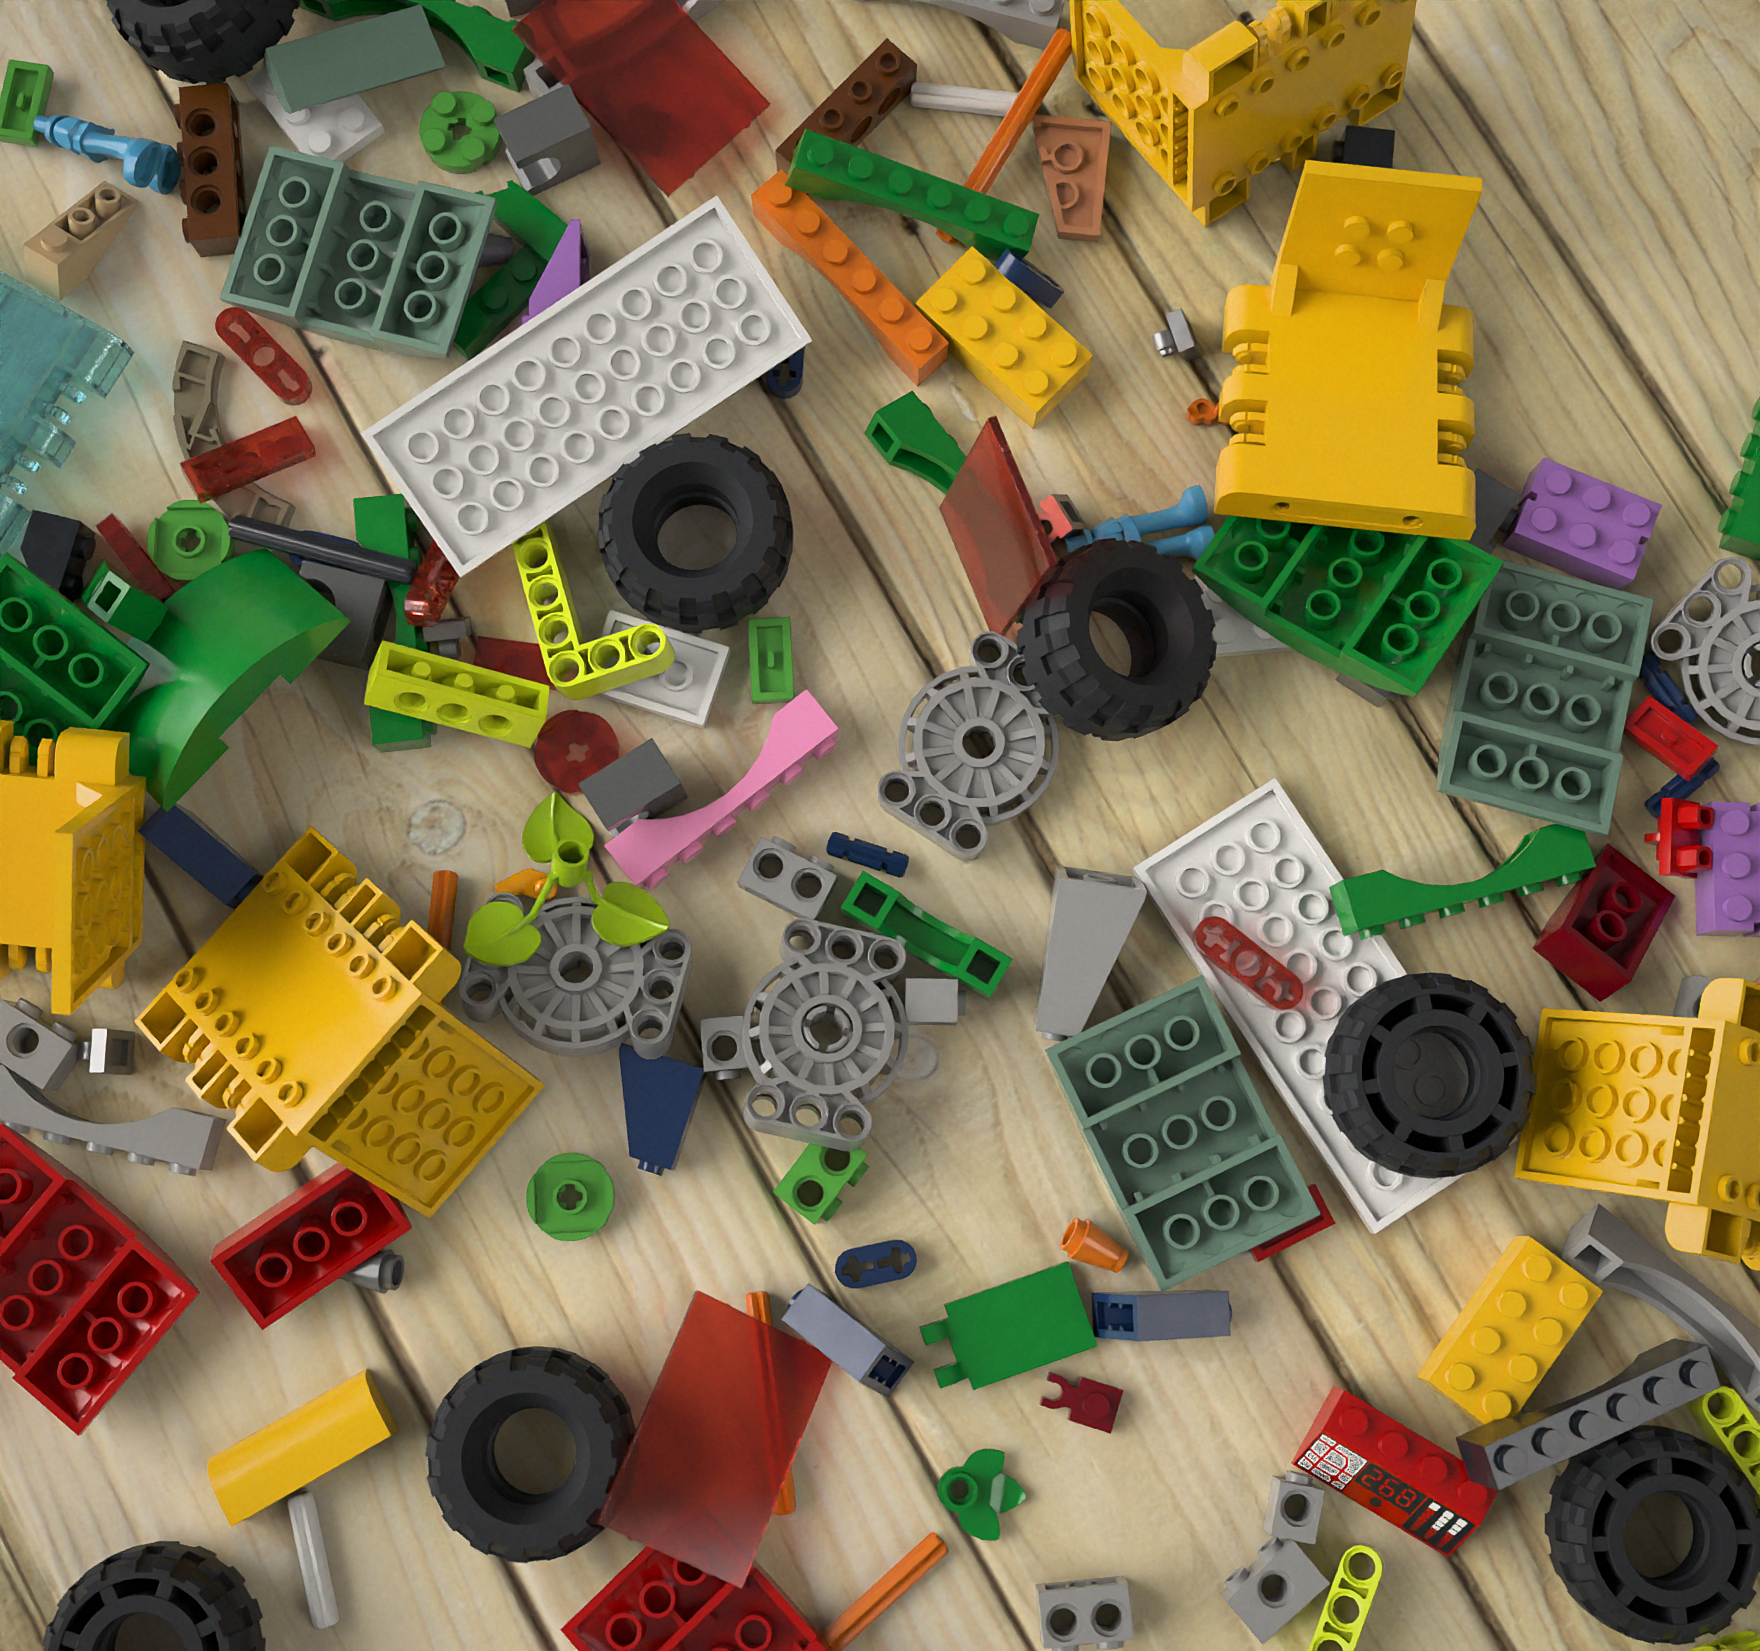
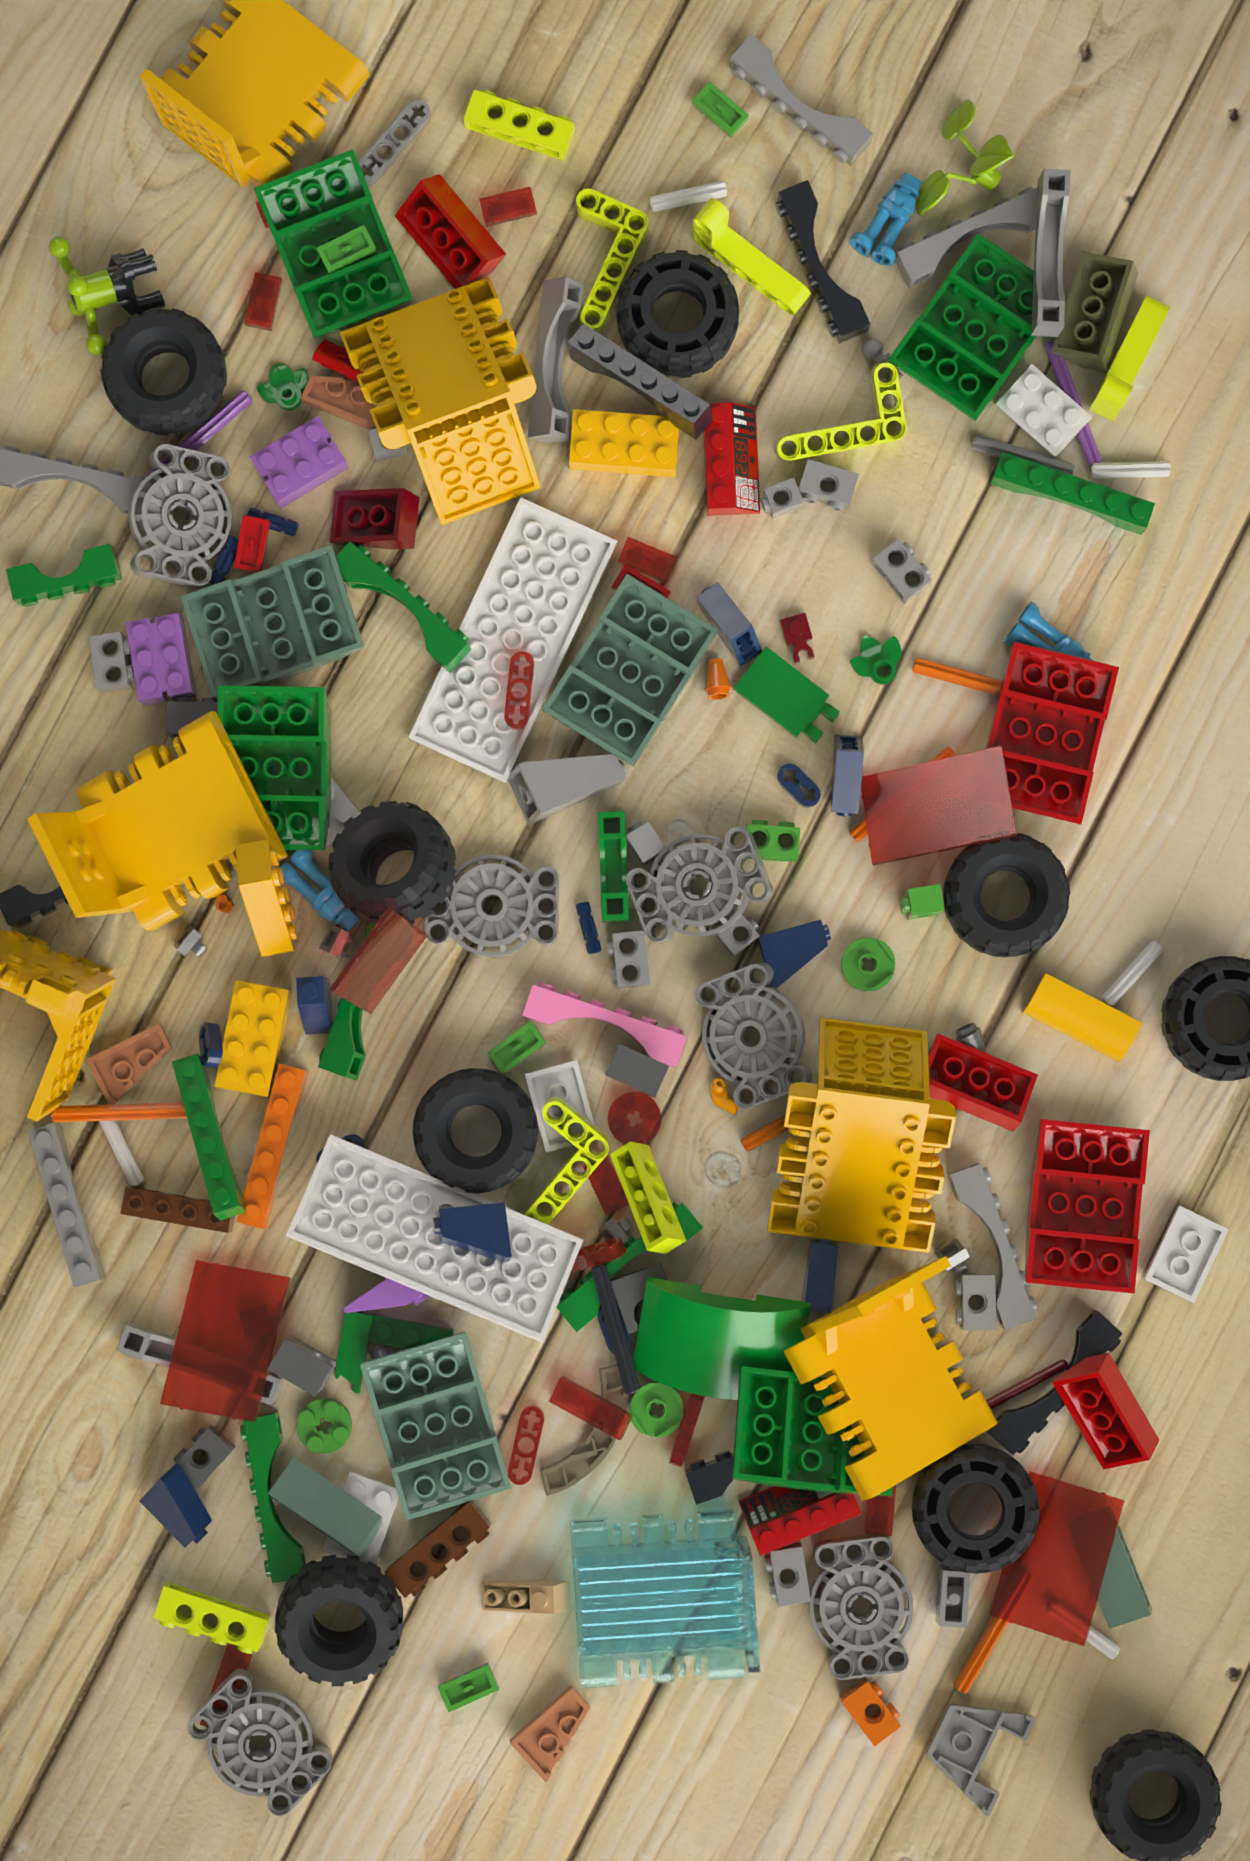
camera: 120 degrees left, 5 degrees up
dark azure piece [33,115,181,195] -> none
green slope [81,558,170,643] -> none
lime plant [463,791,670,966] -> none
black tyre [1322,972,1537,1178] -> none
red hips [1644,798,1714,879] -> none
none -> light grey brick [89,632,135,693]
none -> yellow brick [236,839,297,957]
none -> dark blue slope [296,976,333,1035]
none -> dark blue slope [433,1202,512,1262]
none -> clear red plate [618,537,677,583]
none -> bright green brick [899,884,945,920]

